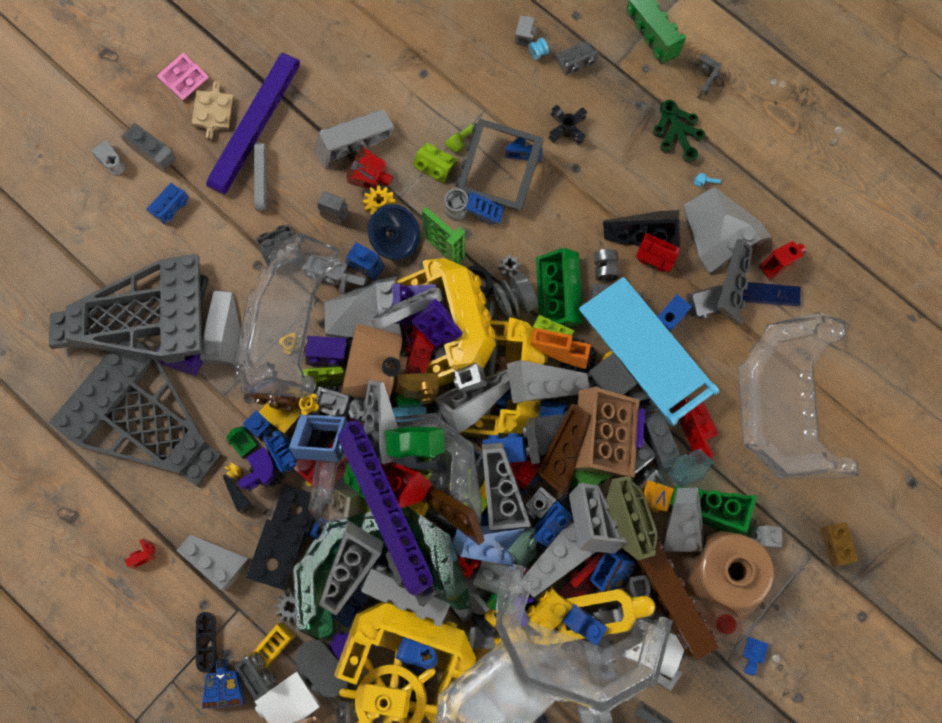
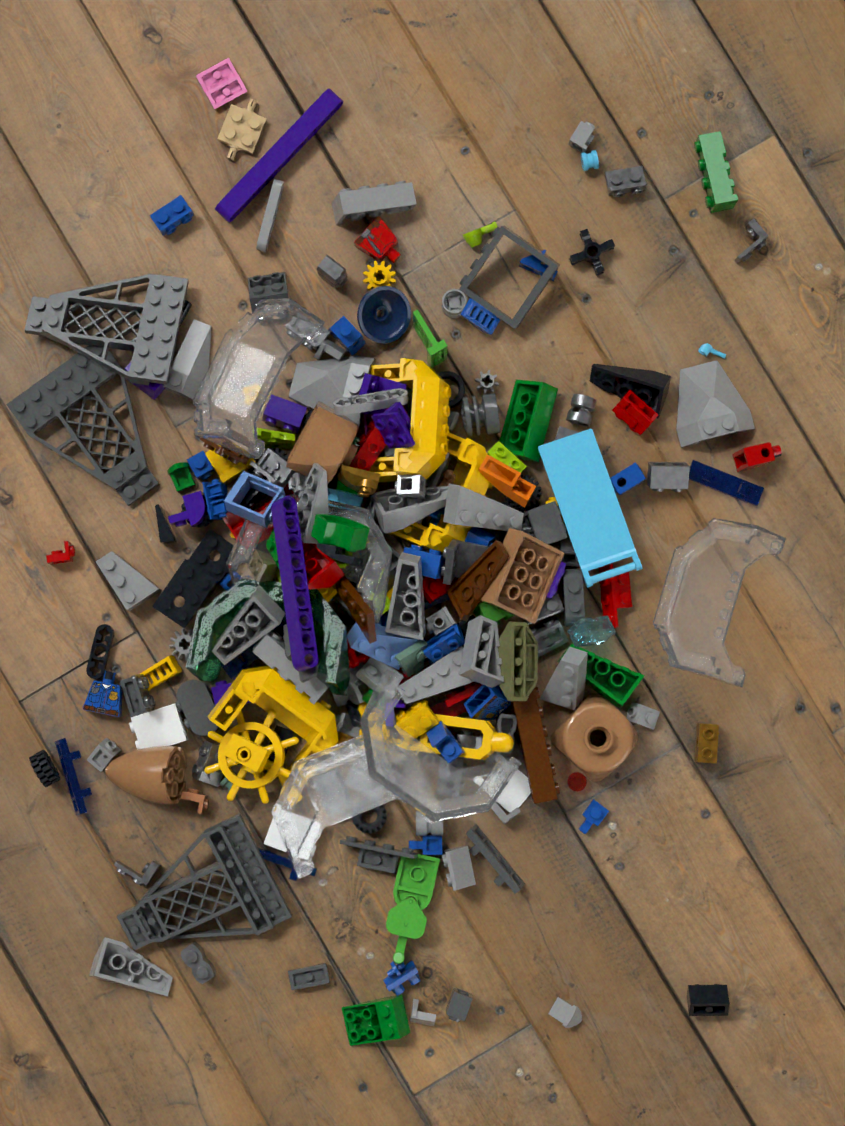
camera: 20 degrees right, 10 degrees up
light grey piece [90,140,125,176] -> none
dark grey brick [121,123,176,172] -> none
yellow plate [224,463,244,480] -> none
yellow plate [299,394,319,416] -> none
black bush [382,357,401,377] -> none
blue piece [395,637,438,669] -> none
lime bracket [413,142,458,183] -> none
light orange brick [644,480,674,513] -> none
dark green plant [653,100,705,163] -> none
dark grey wing [717,239,753,325] -> none

